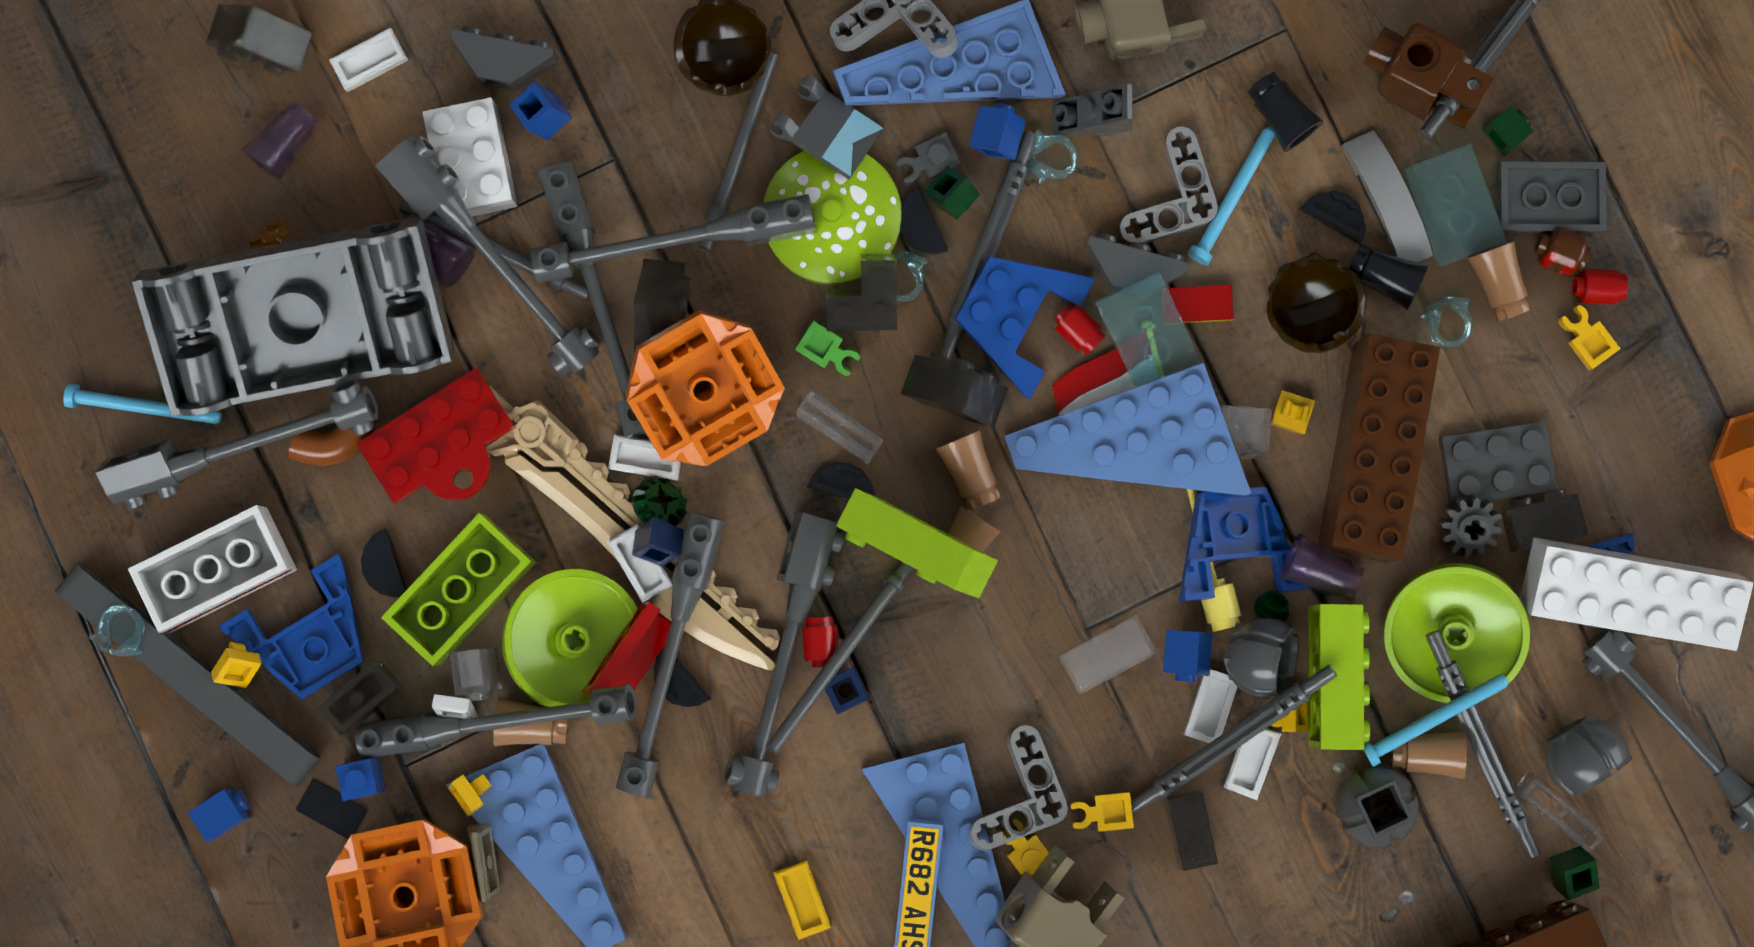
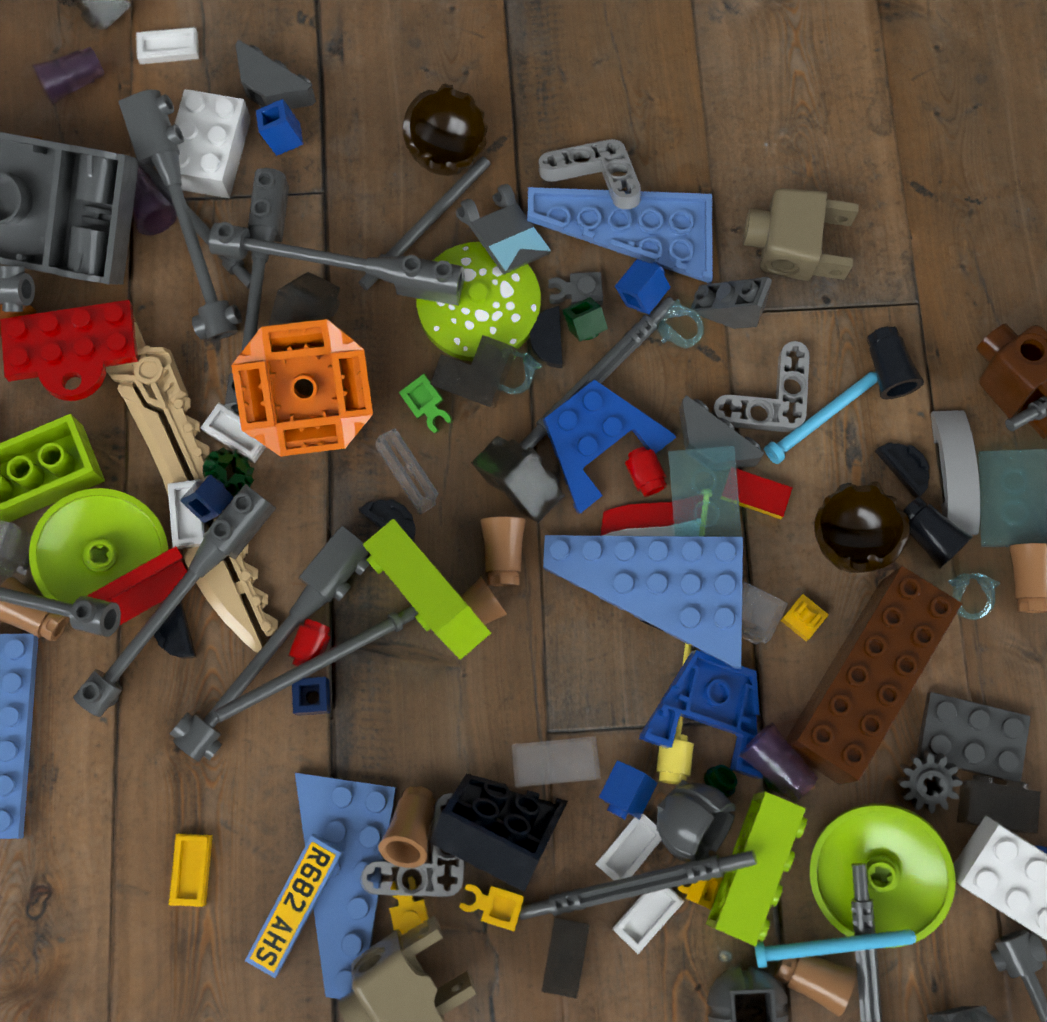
camera: 20 degrees right, 10 degrees down
none -> medium nougat plant [379,786,436,868]
none -> black wedge [429,773,568,892]

